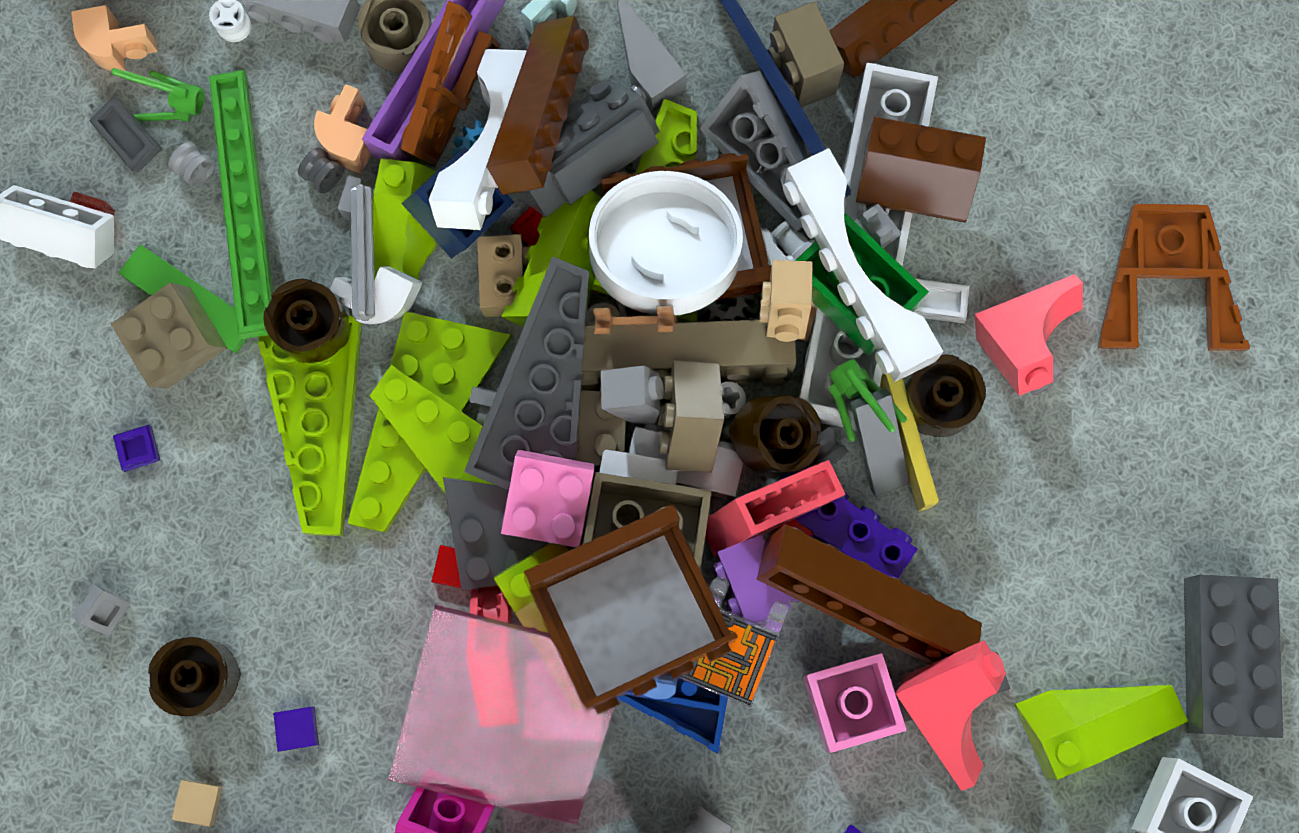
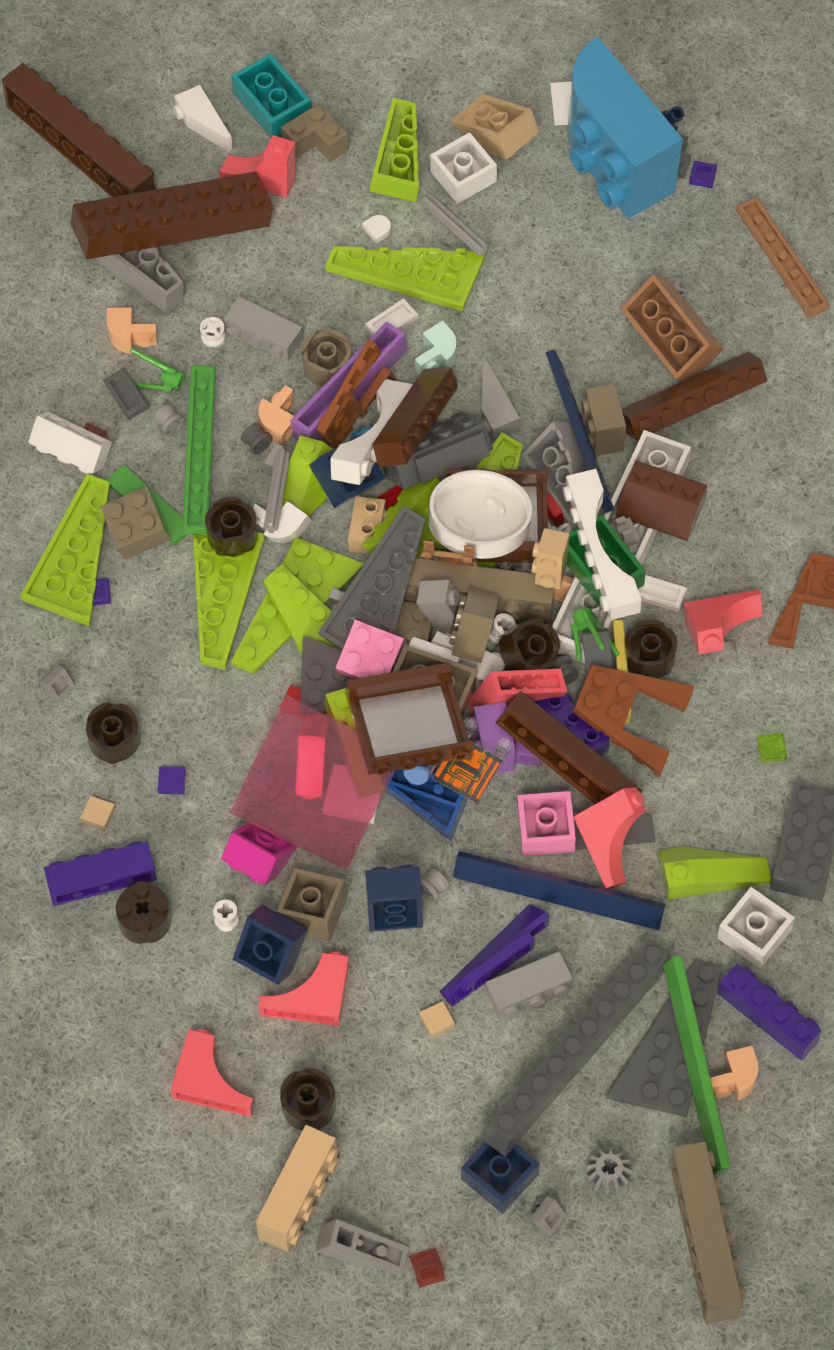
camera: 10 degrees right, 15 degrees down
none -> lime wing [20,474,110,627]
none -> dark blue tile [453,851,666,930]
none -> red tile [547,493,564,527]
none -> dark orange wing [572,665,694,777]
none -> clear neon green tile [757,733,787,763]

